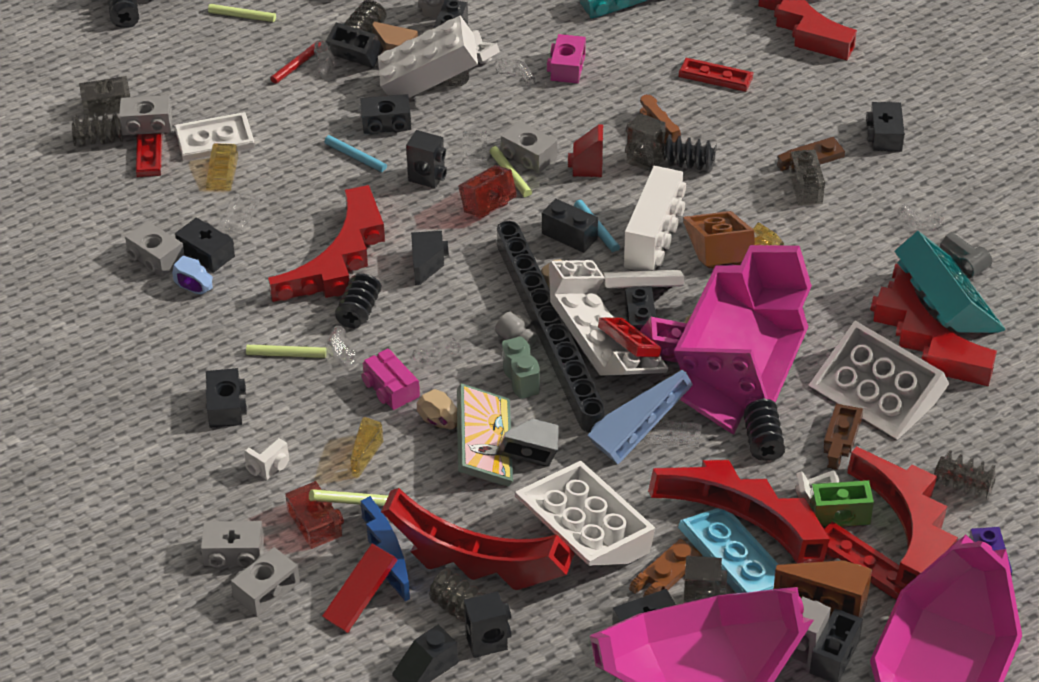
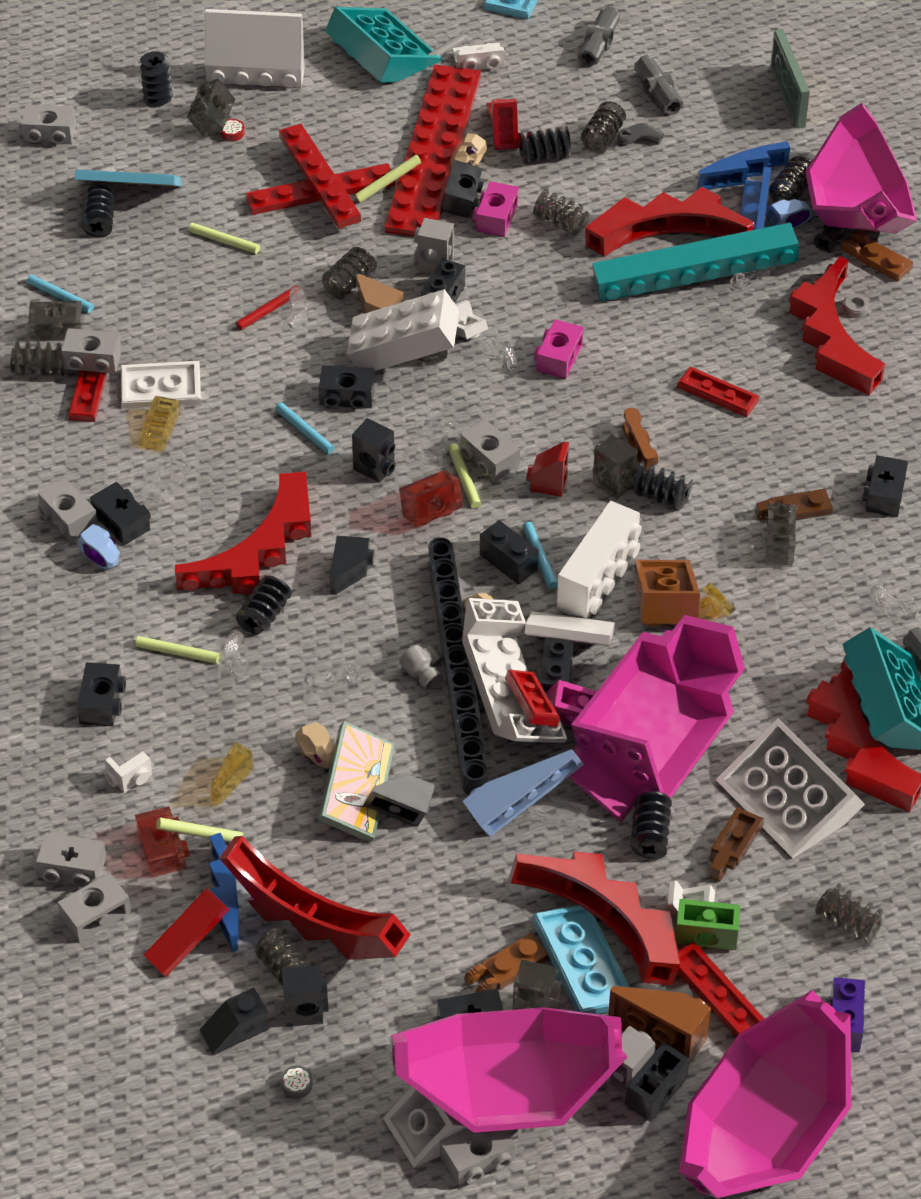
camera: 10 degrees right, 5 degrees up
black brick [325,22,384,68] -> none
dark pink brick [361,348,420,410] -> none
sand green brick [502,336,540,399] -> none
white slope [515,461,655,566] -> none
red arch [847,446,958,588] -> none
none -> medium azure bar [27,274,94,313]

